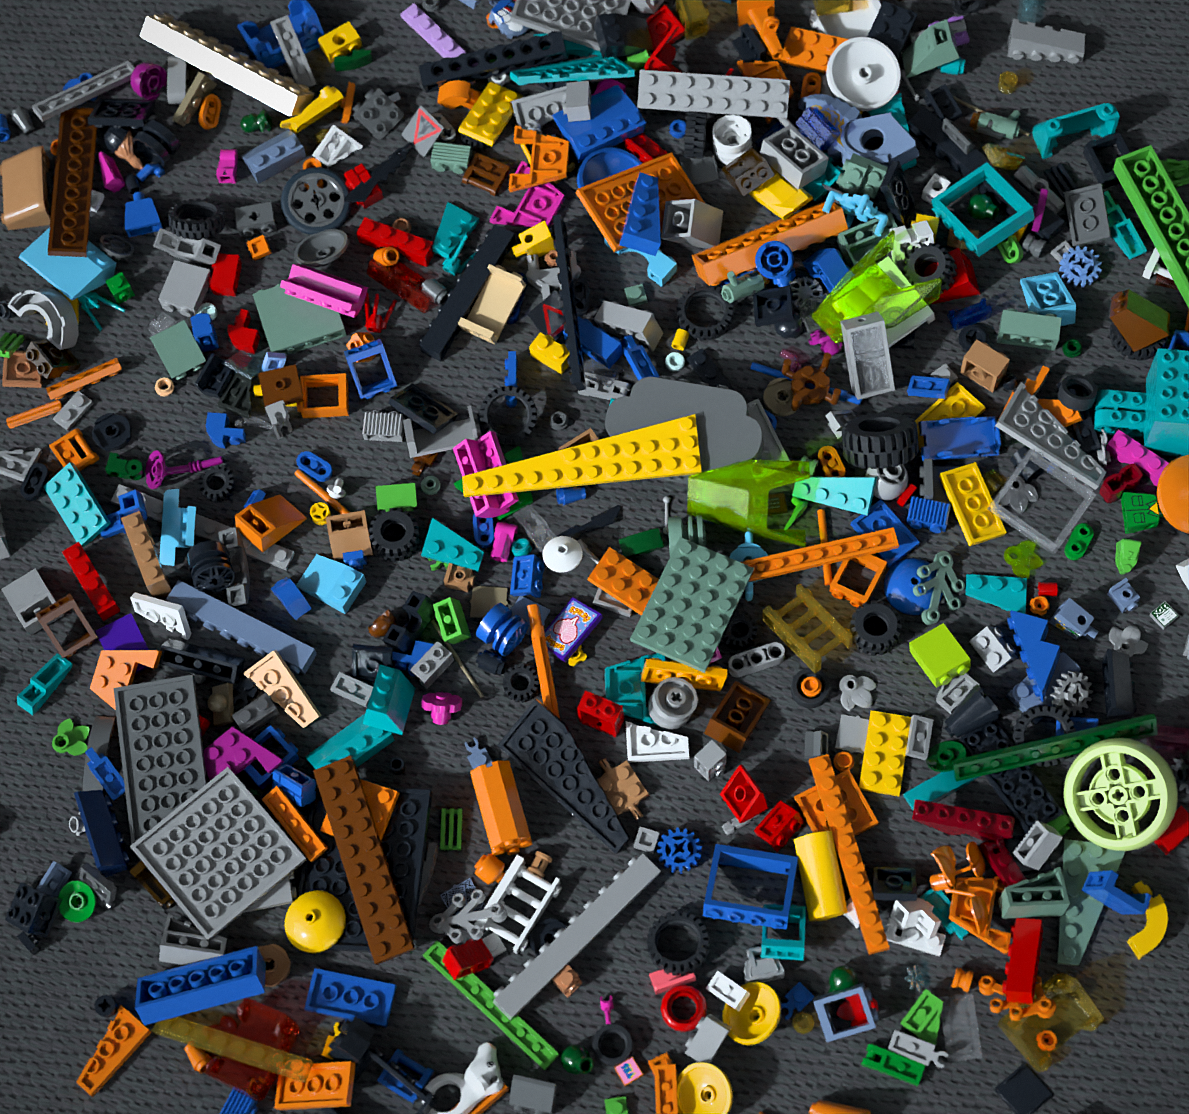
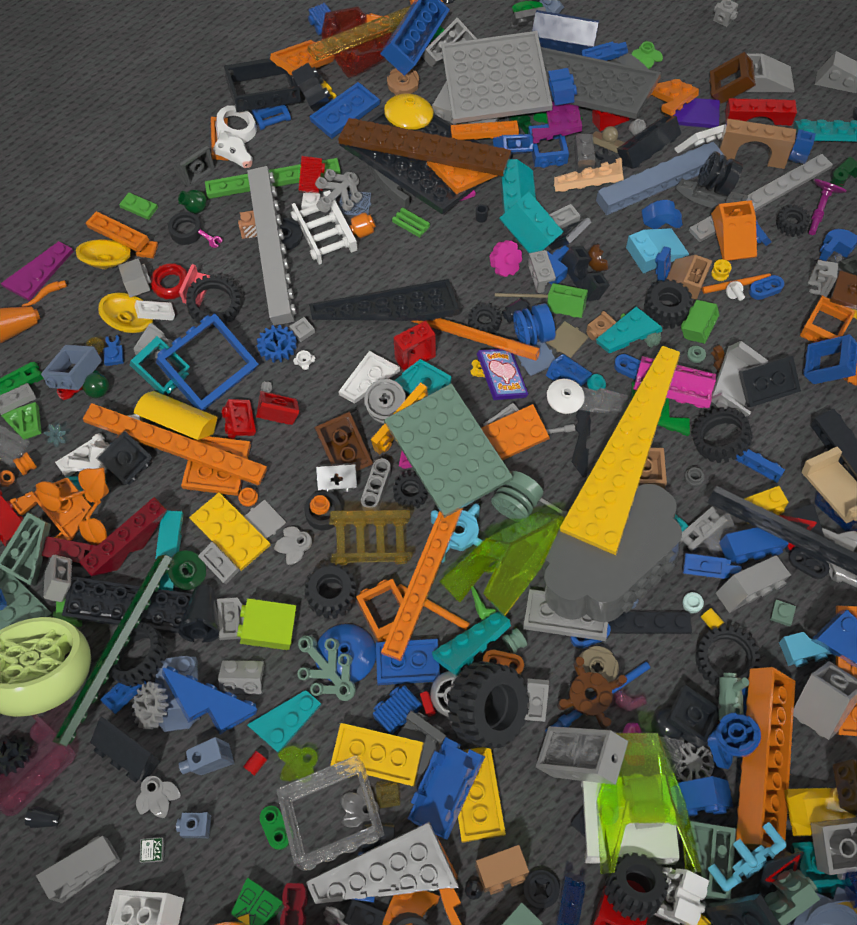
camera: 120 degrees right, 5 degrees down
teal slope [17,653,73,715] -> none
medium azure plate [160,489,196,566] -> none
light grey brick [362,410,404,442] -> none
sand blue plate [465,738,492,770] -> none
orange brick [470,761,533,856] -> none
dark pink piece [490,521,518,562] -> none
medium nougat bush [527,851,552,878] -> none
medium nougat plate [597,758,649,820] -> none
tile [614,1057,643,1087] -> none
dark green slope [619,528,665,559] -> none
light grey brick [694,740,726,781] -> none
dark grey piece [804,731,828,759] -> none
blue plate [907,375,951,399] -> none
light grey plate [930,363,958,385] -> none
orange plate [1029,596,1050,615] -> none
bright green piece [1115,538,1142,575] -> none
none -> white plate [293,350,315,370]
none -> brick [316,462,357,493]
none -> blue piece [548,68,577,105]

